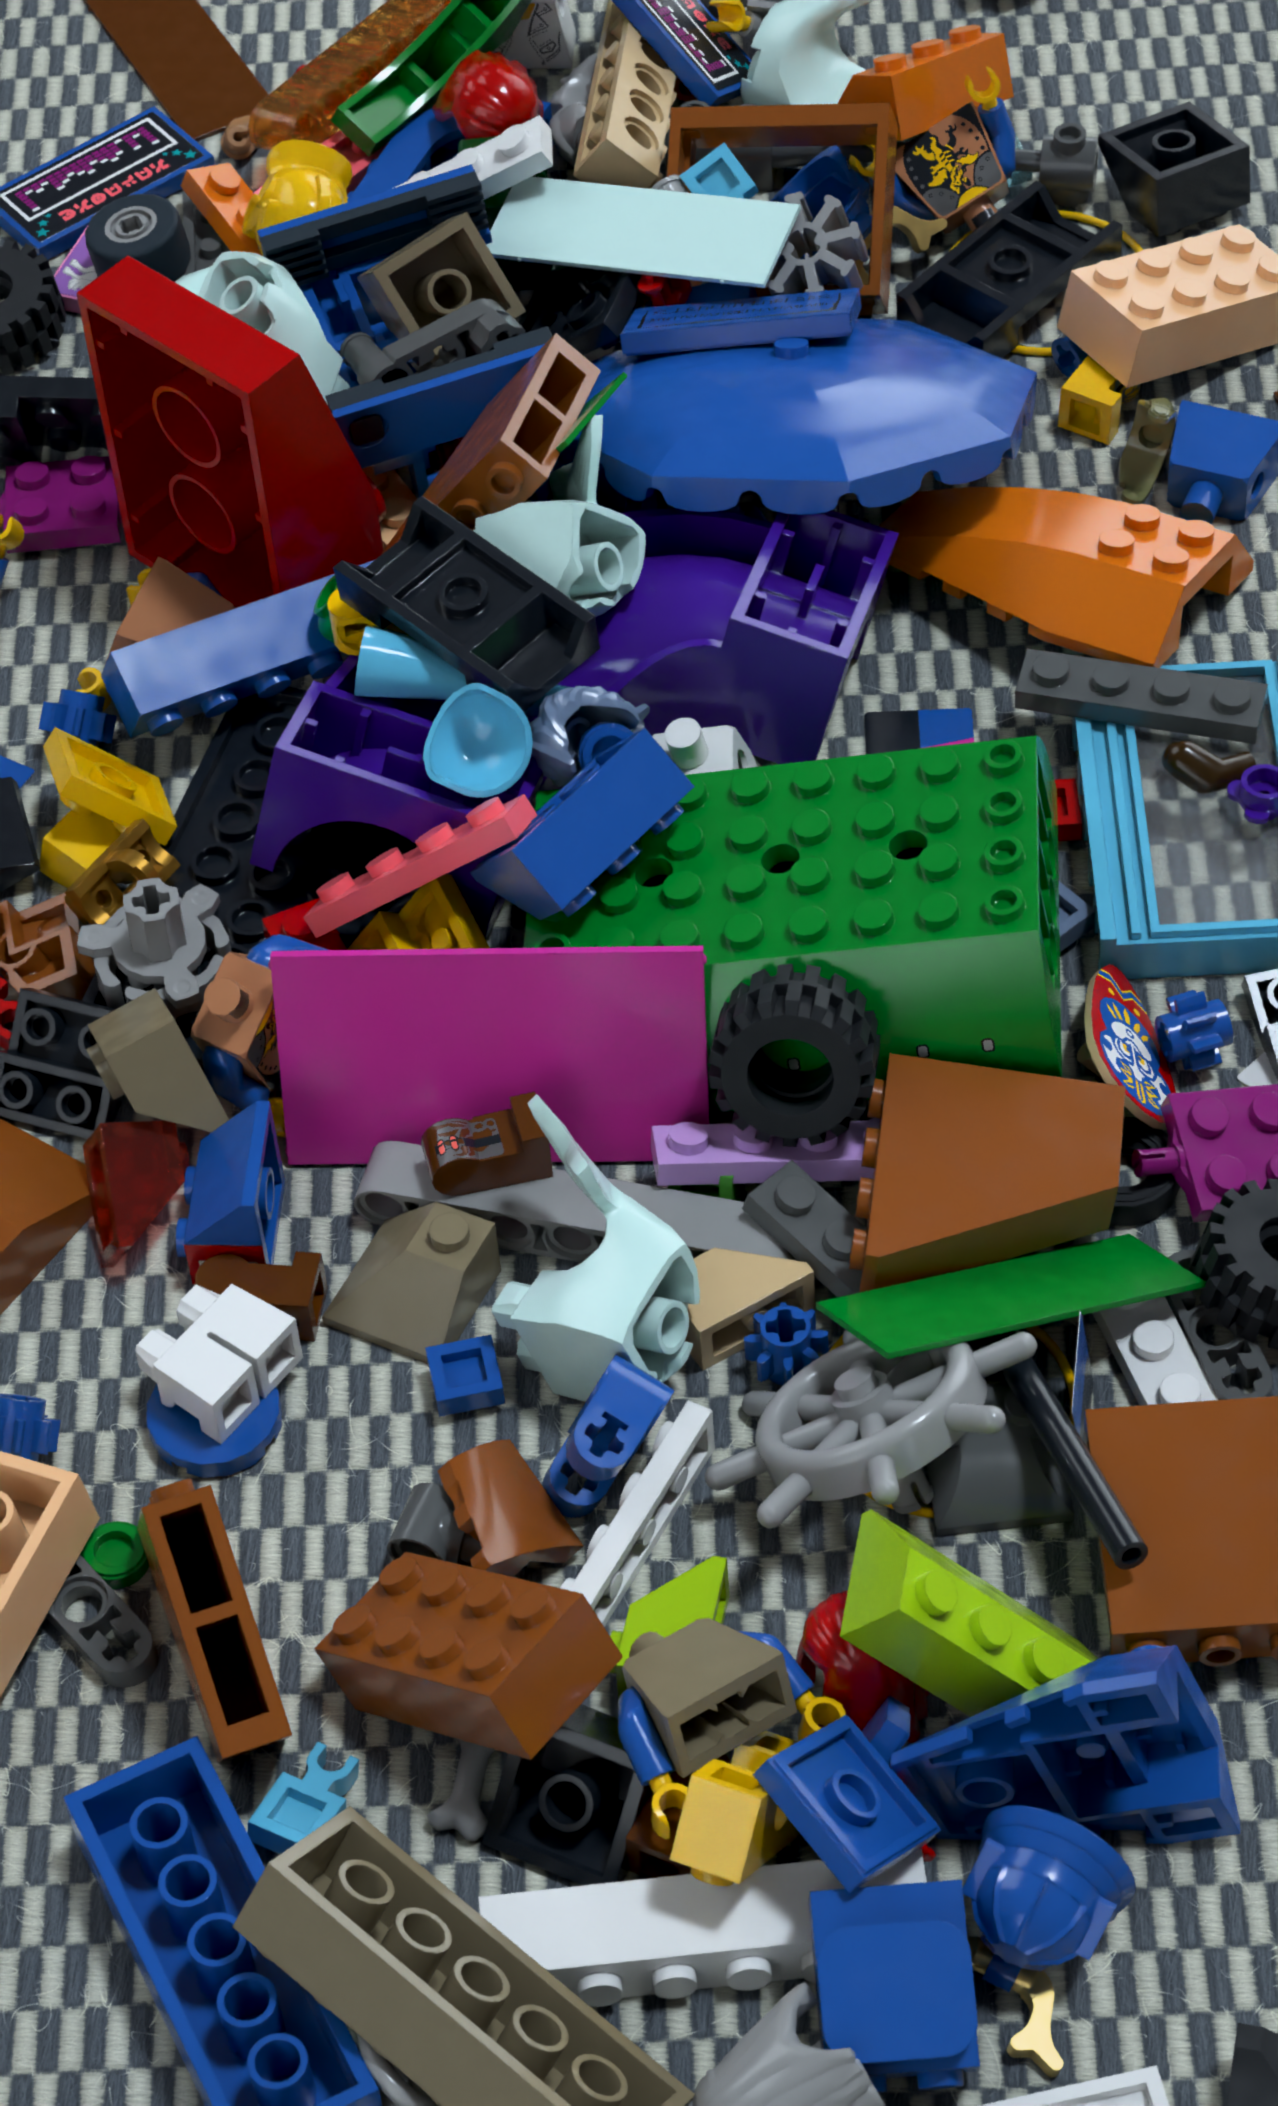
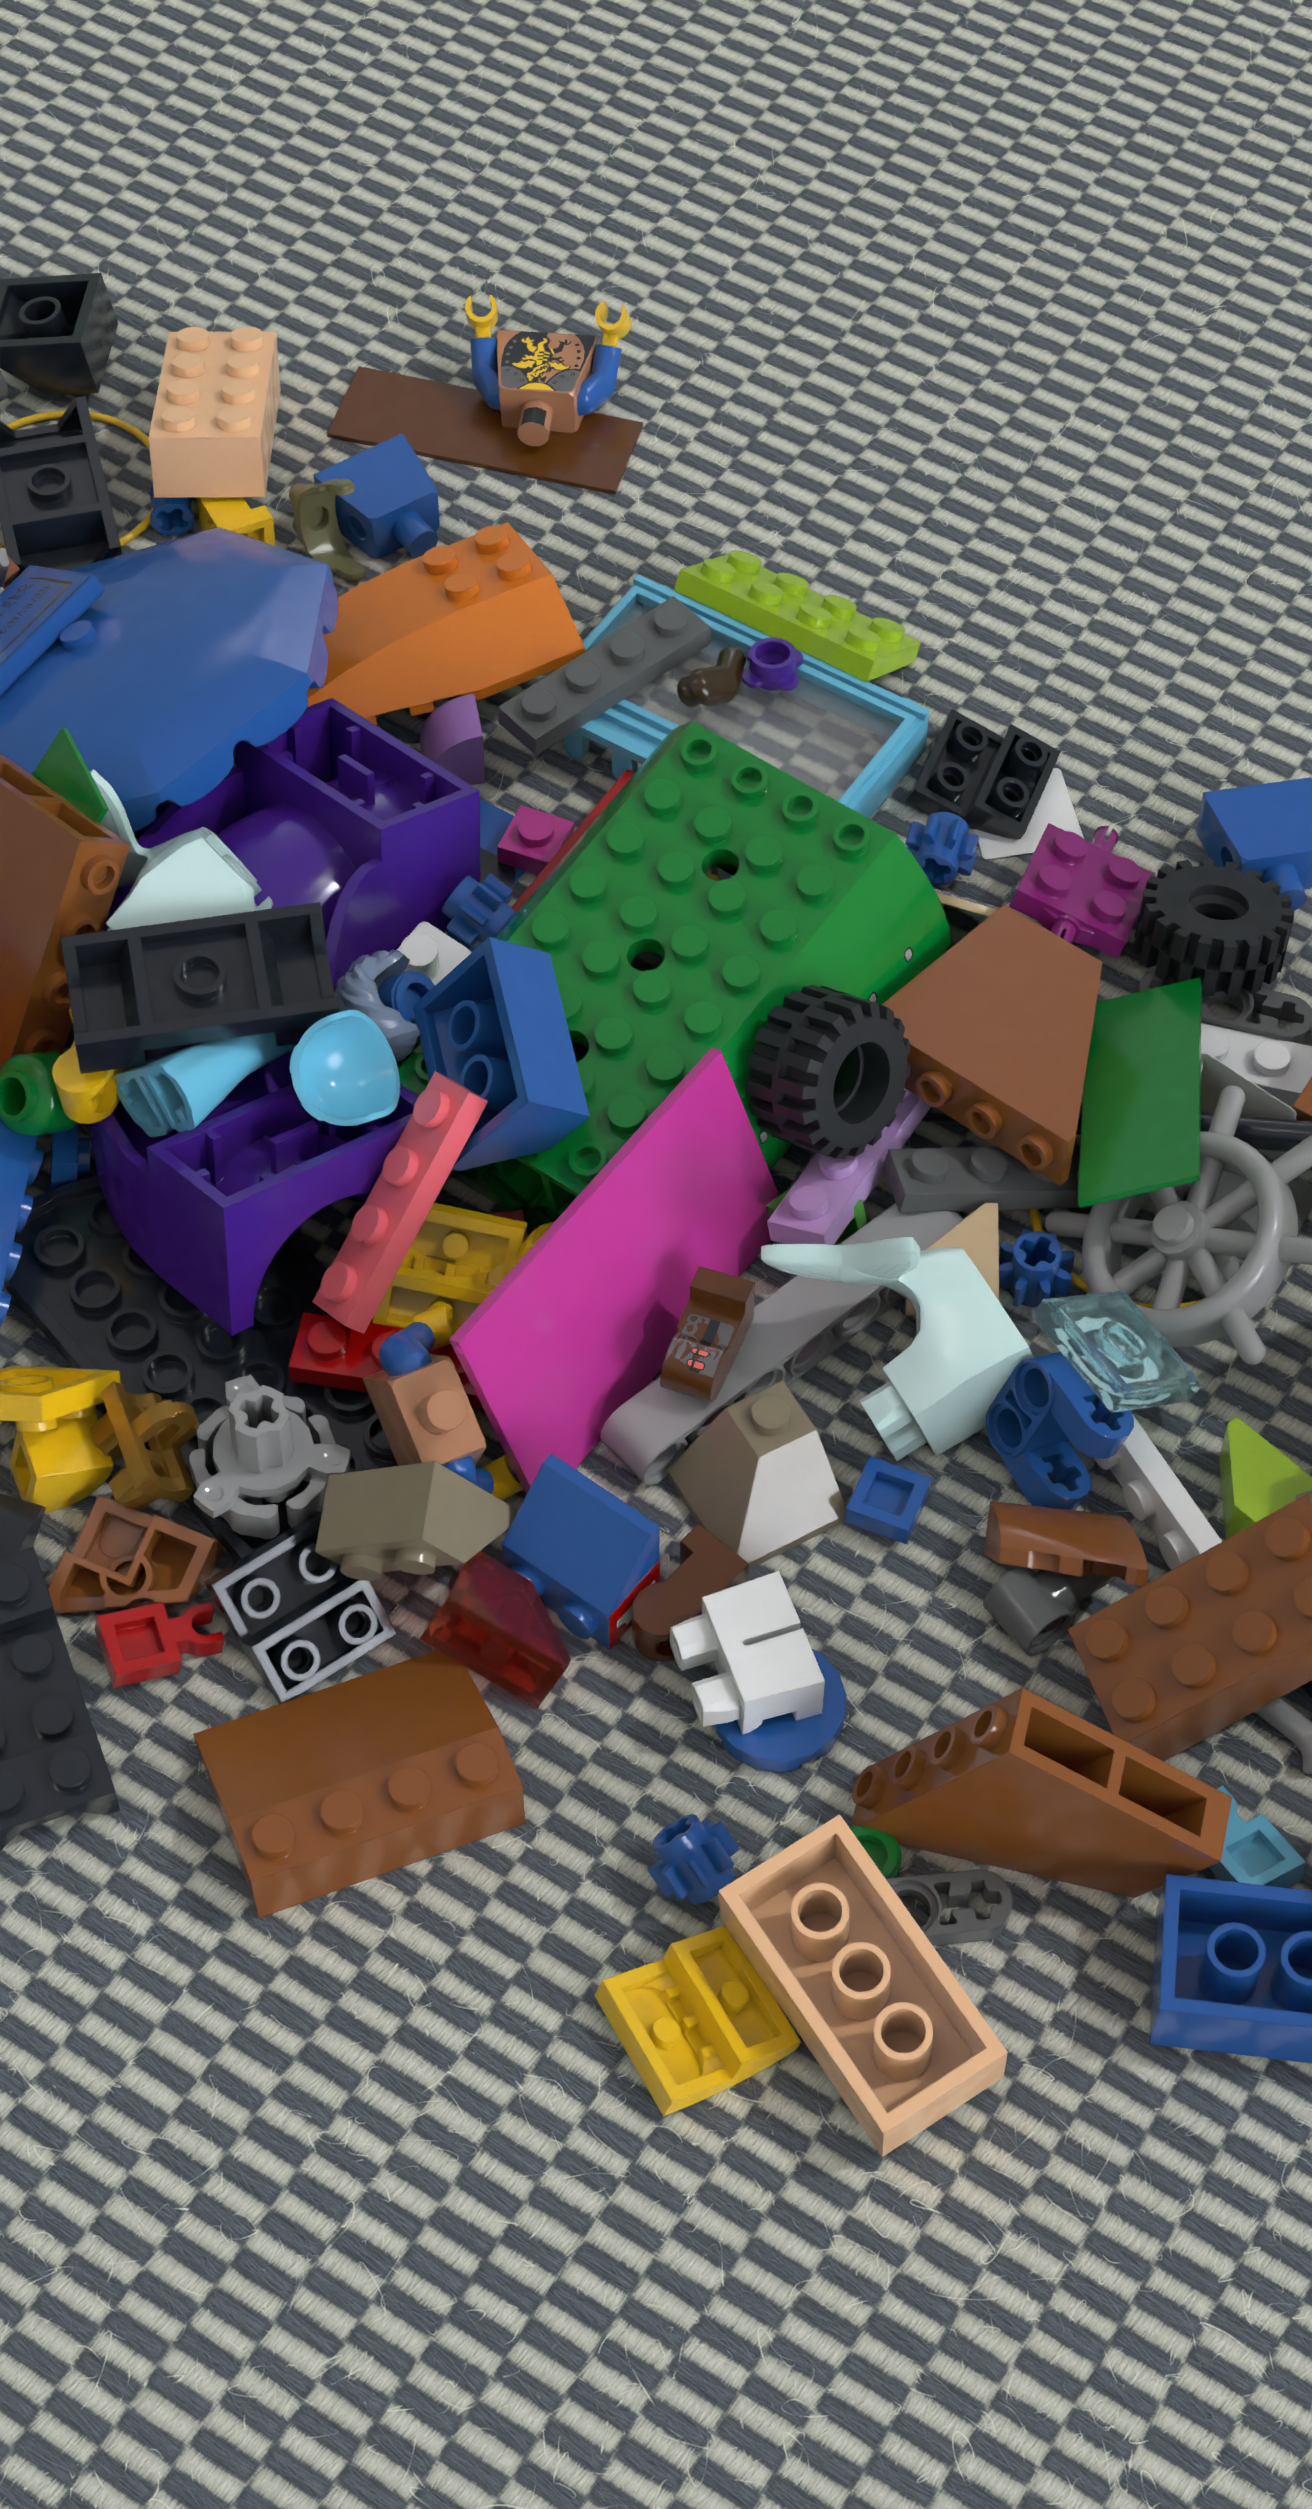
camera: 60 degrees left, 5 degrees up
none -> medium lavender brick [420,694,485,785]
none -> blue gear [441,873,517,950]
none -> clear light blue tile [1031,1291,1202,1413]

